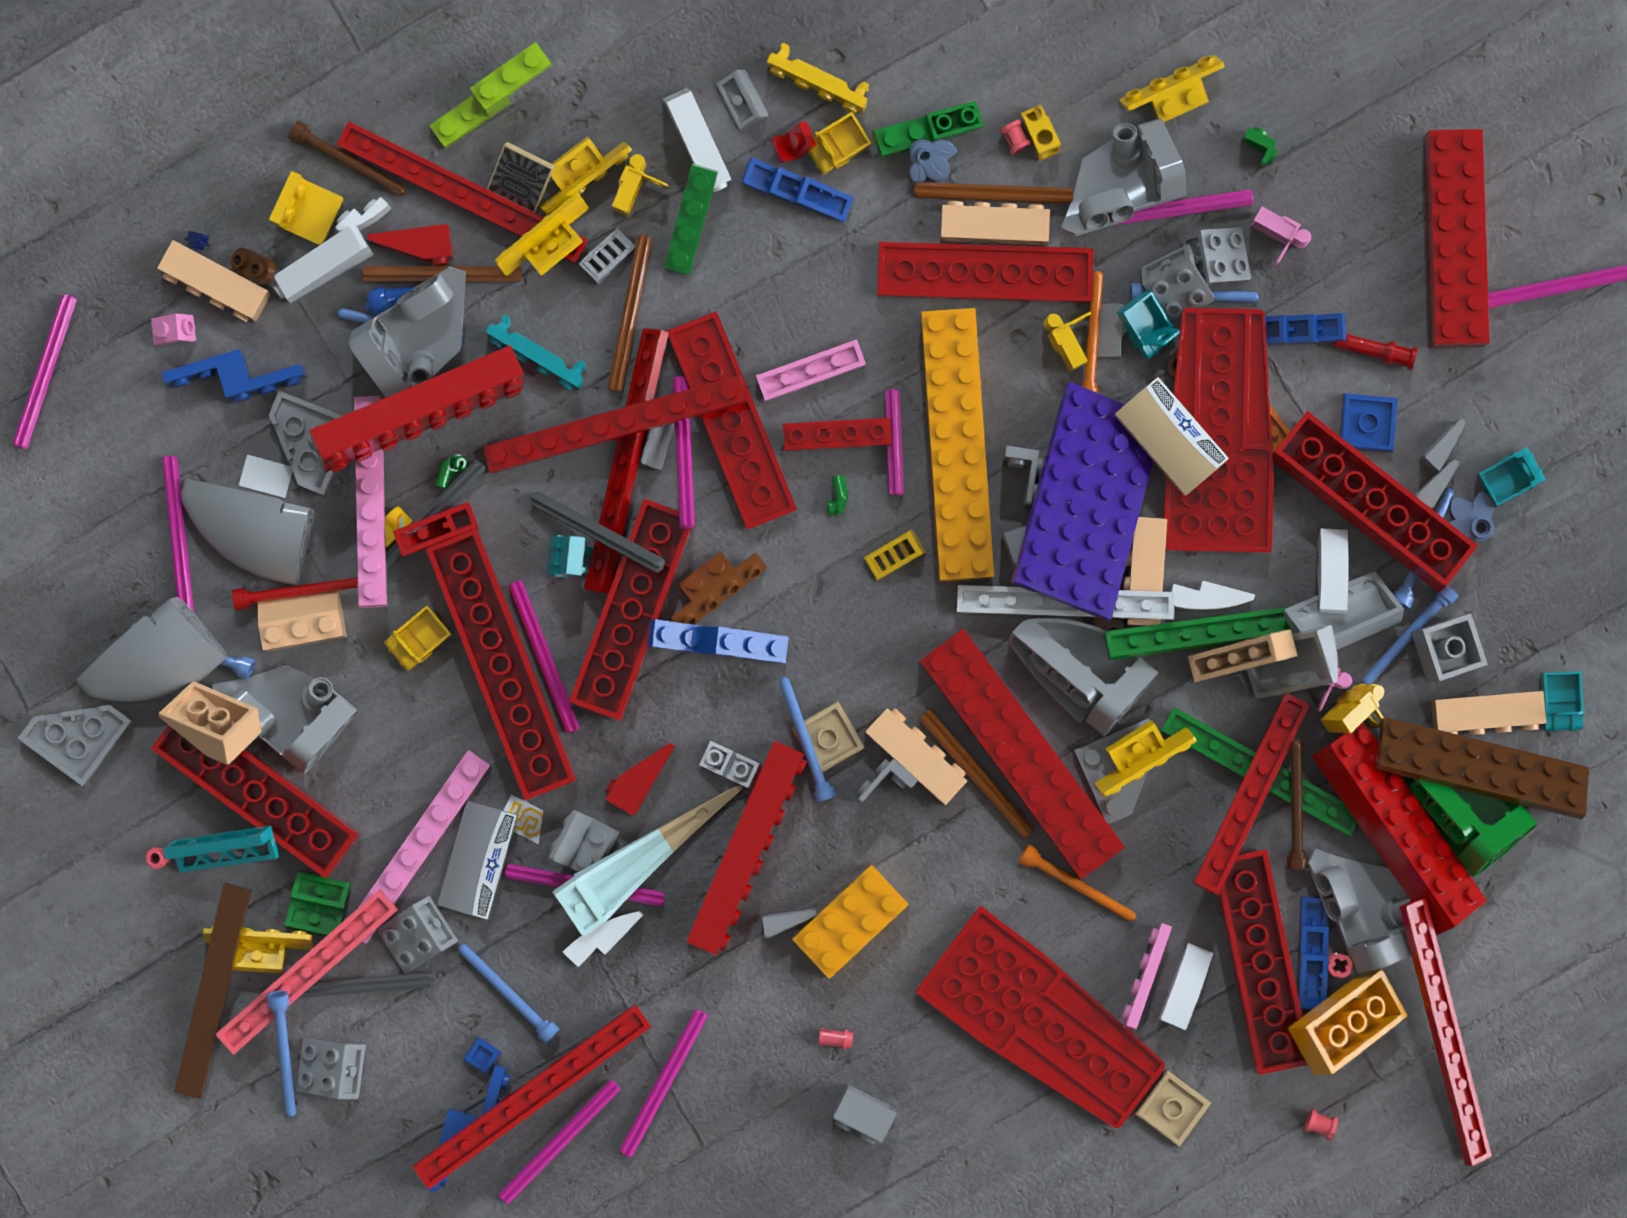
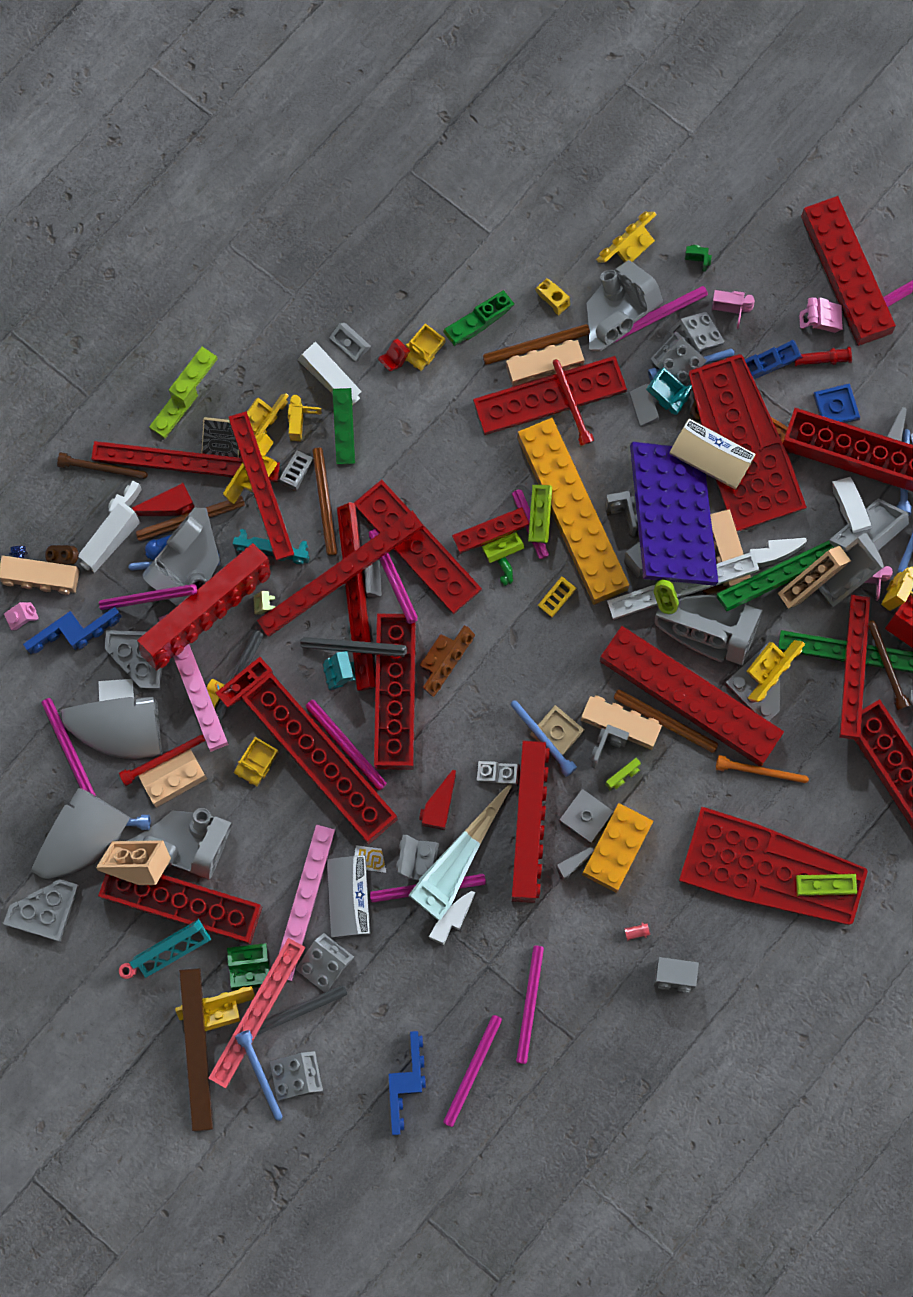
camera: 15 degrees left, 10 degrees down
yellow bracket [269,171,344,245] -> none
red plate [412,1004,651,1190] -> none
green arm [434,454,467,489] -> none
medium blue piece [458,944,560,1045] -> none
blue tile [463,1037,502,1075] -> none
bracket [647,619,789,663] -> none
blue slope [740,158,854,222] -> none
bright pink plate [756,339,866,402] -> none
yellow piece [767,43,869,113] -> none
sand blue plate [909,139,957,183] -> none
coral bush [999,120,1033,155] -> none
yellow piece [1043,312,1091,372] -> none
orange piece [1081,271,1103,394] -> none
bright pink plate [1121,923,1172,1031] -> none
tan tile [1135,1070,1211,1147] -> none
white slope [1159,943,1213,1030] -> none
light grey slope [1420,419,1466,473] -> none
none -> dark pink axle [99,584,197,610]
none -> red plate [228,411,294,561]
none -> yellowish green tile [254,591,276,615]
none -> lime plate [482,532,524,563]
none -> lime tile [528,485,552,543]
none -> red piece [553,359,595,446]
none -> light grey plate [559,789,614,843]
none -> lime plate [605,758,641,791]
none -> lime plate [653,580,679,614]
none -> lime tile [796,874,857,896]
none -> bright pink piece [799,298,843,333]

